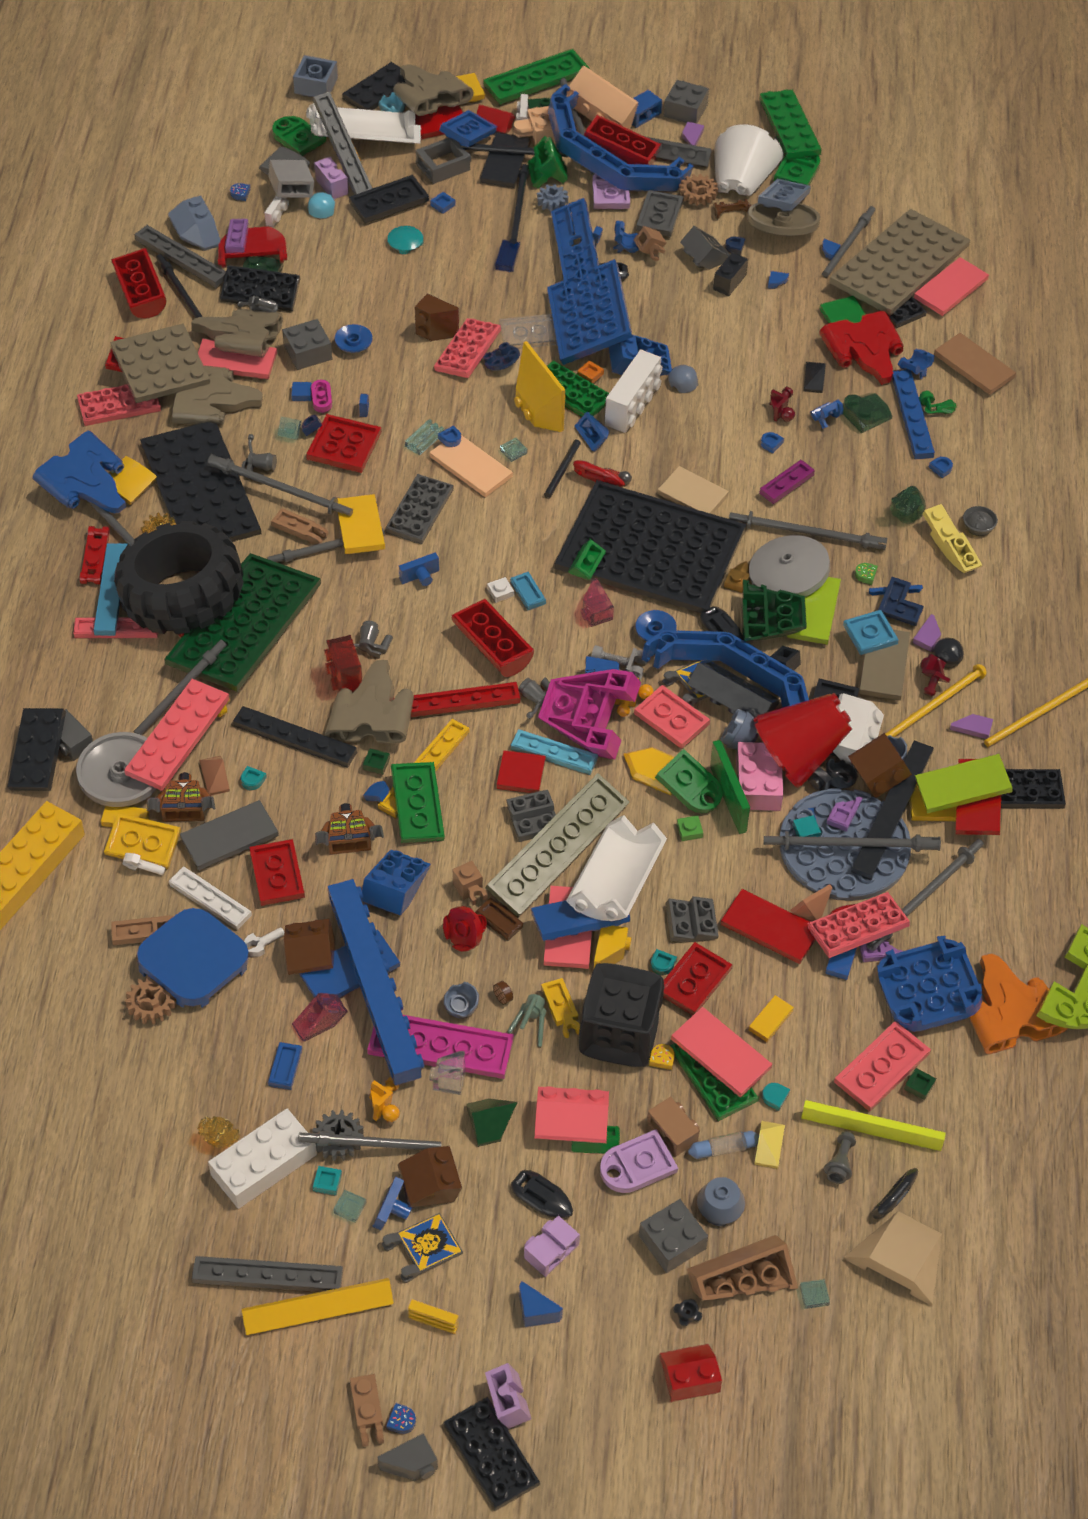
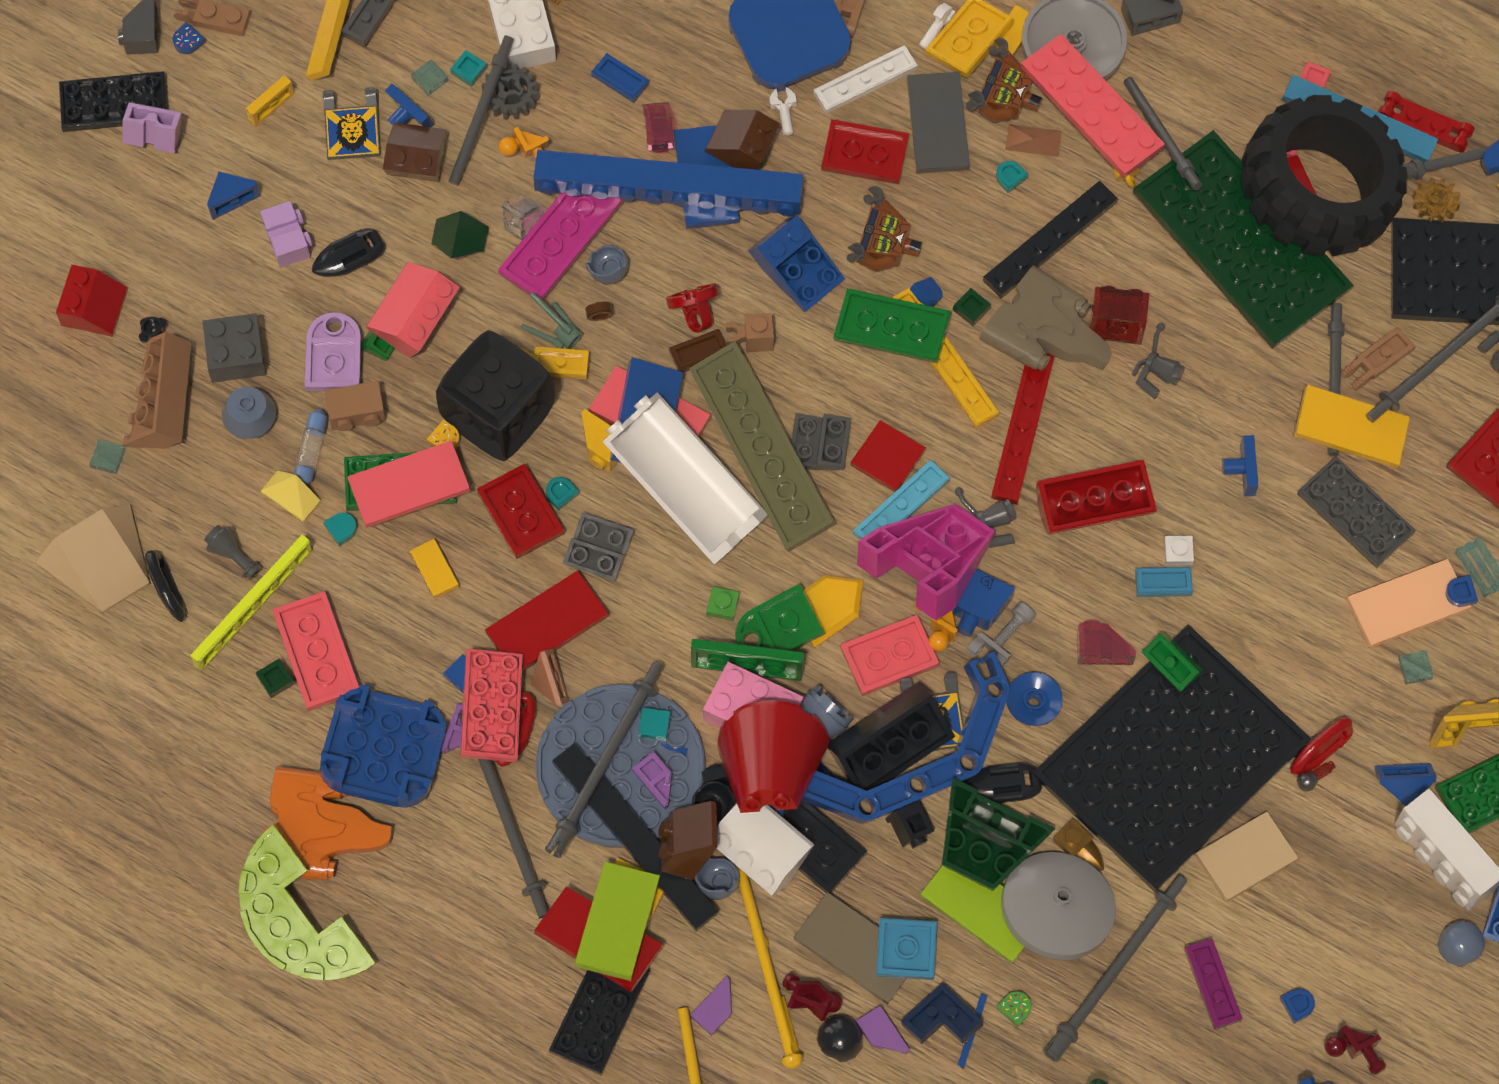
camera: 115 degrees right, 15 degrees up
black bar [544,439,581,498] -> none

